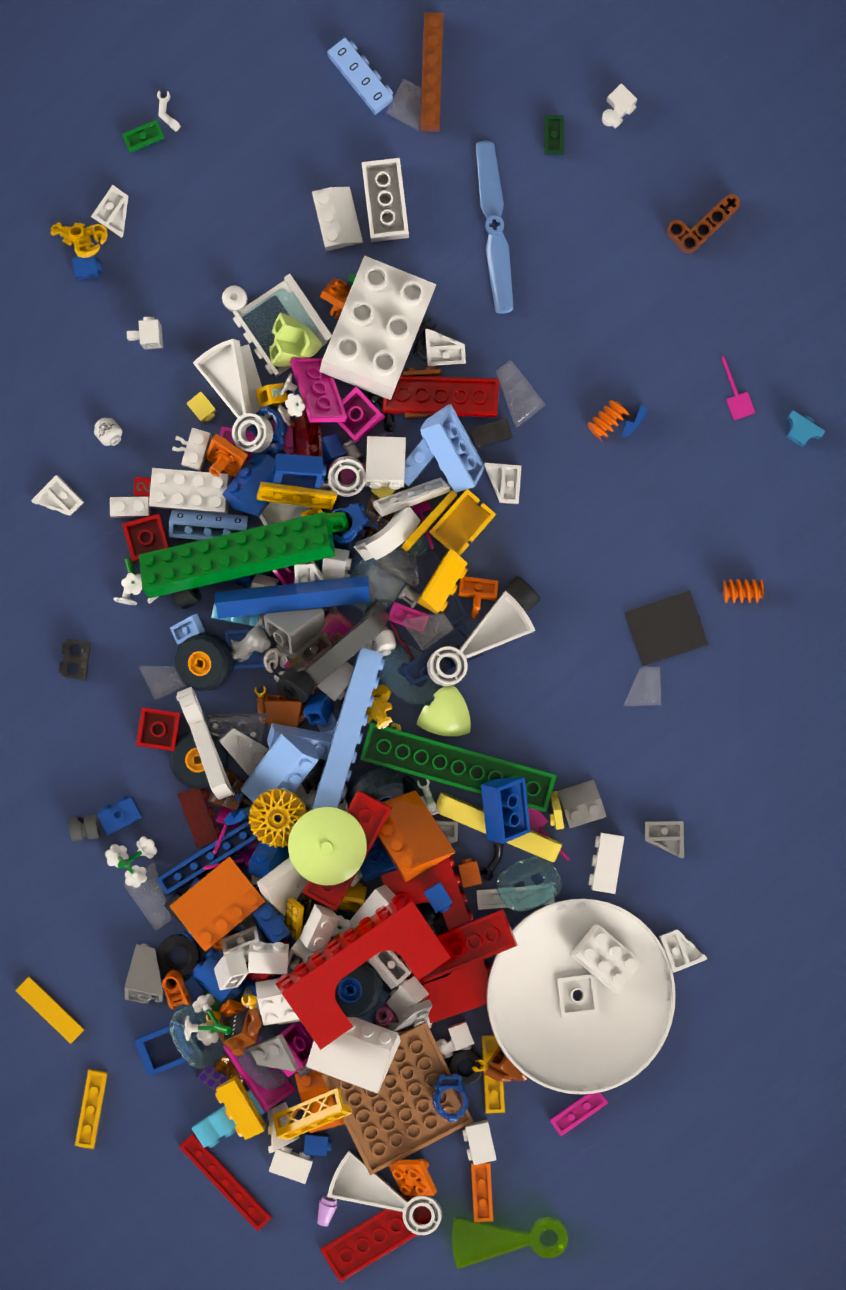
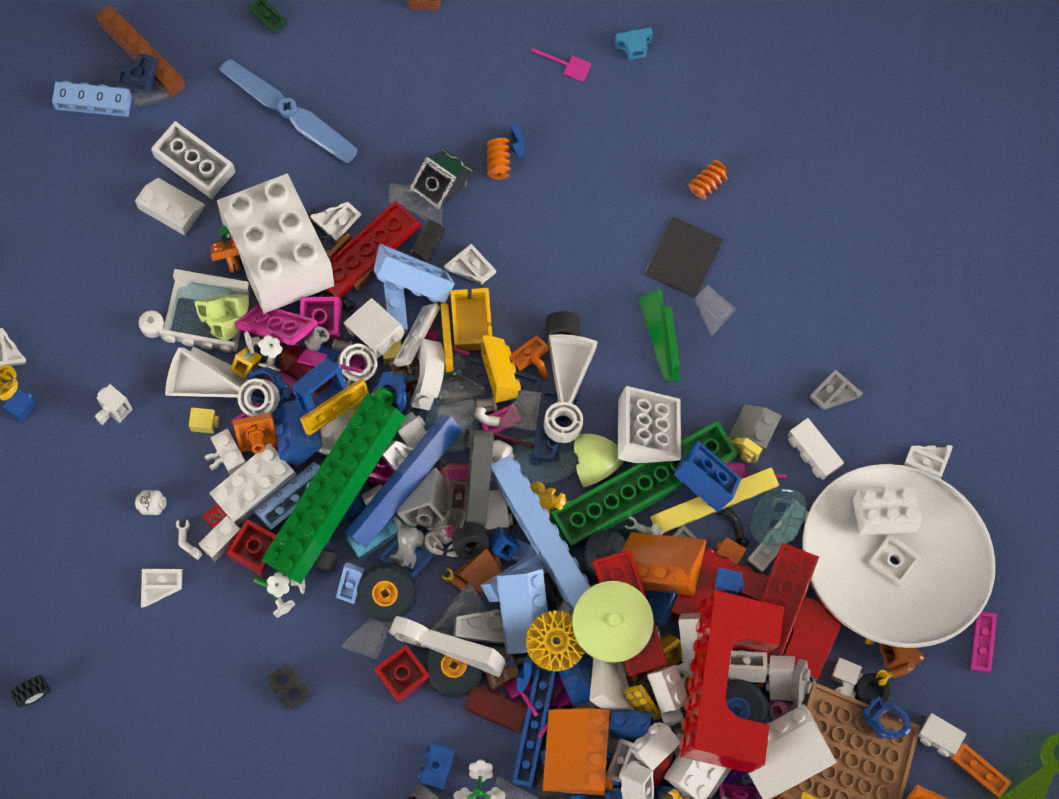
camera: 50 degrees left, 15 degrees down
yellow tile [481,1035,505,1113] -> none
none -> dark blue tile [115,53,159,94]
none -> white arm [176,520,203,560]
none -> dark pink piece [297,349,363,373]
none -> light grey bush [305,326,329,351]
none -> clear smoke slope [409,149,474,210]
none -> white arm [474,407,500,427]
none -> white slope [618,386,681,463]
none -> green wedge [639,289,680,382]

